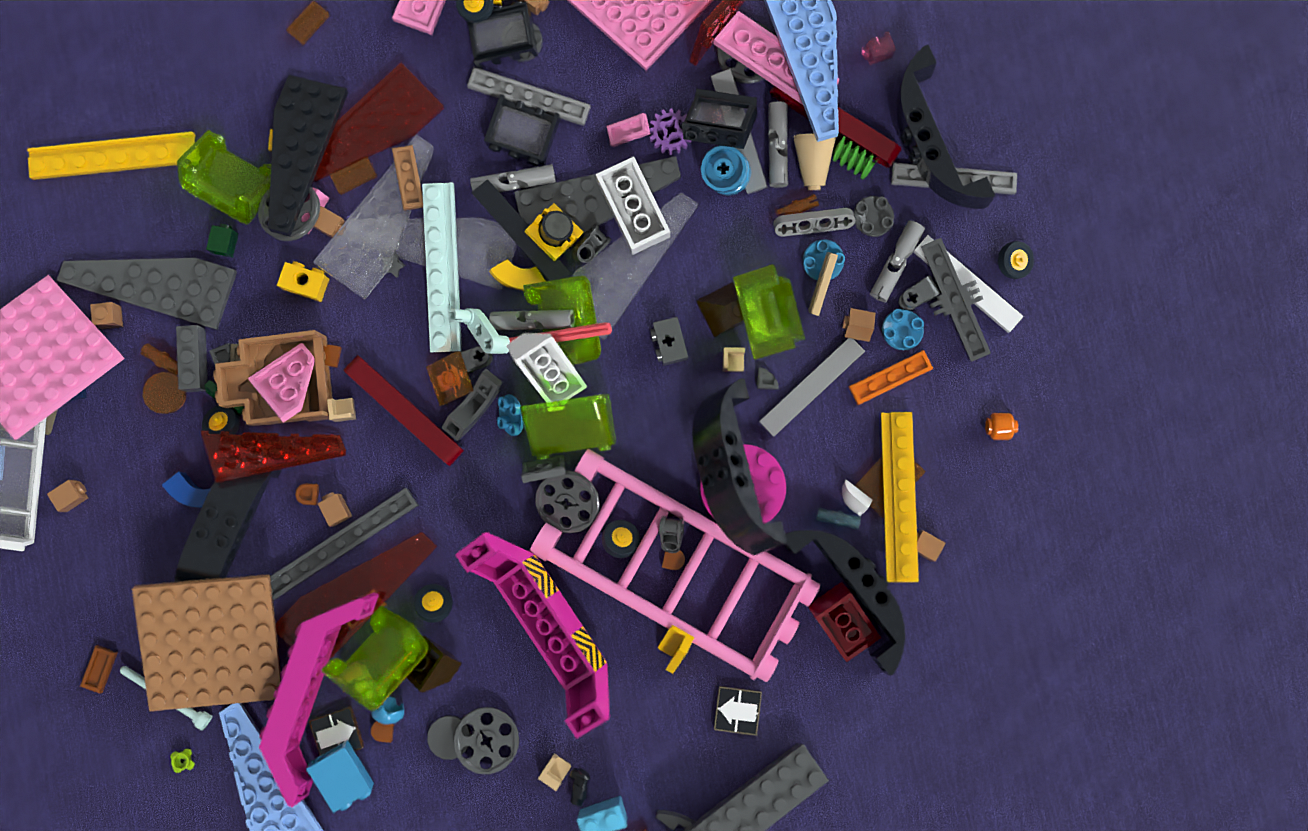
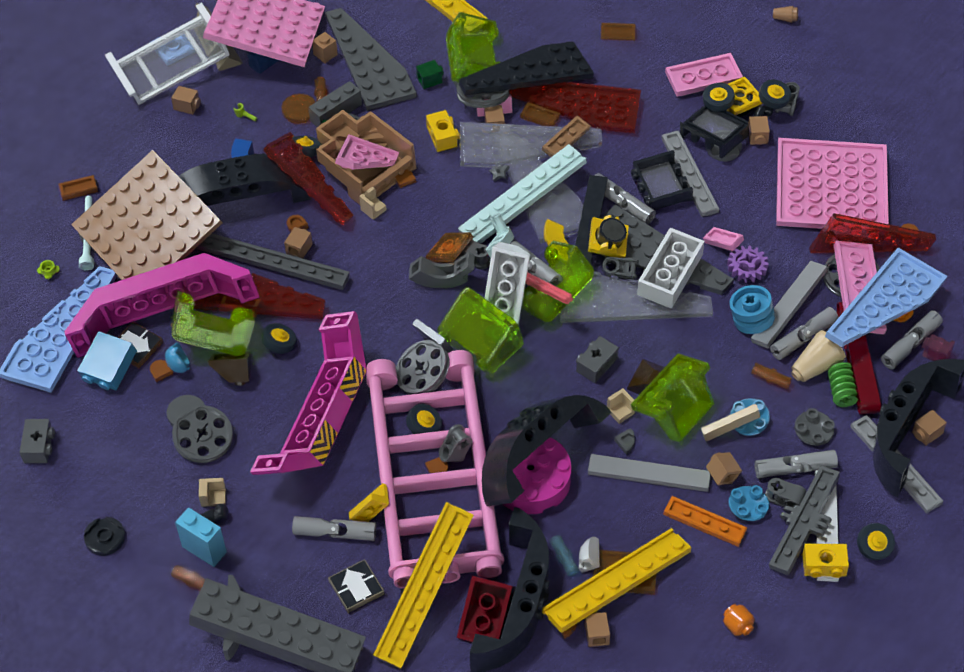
camera: 55 degrees right, 30 degrees down
dark red beam [343,355,464,466] -> none
dark azure dish [497,394,524,436] -> none
black window [682,88,757,149] -> none
light grey beam [773,208,855,236] -> none
none -> lime hand [233,103,257,121]
none -> light grey piece [292,516,376,541]
none -> yellow plate [373,502,474,669]
none -> yellow brick [802,544,849,578]
none -> light grey piece [881,311,943,369]
none -> medium nougat brick [912,409,947,446]

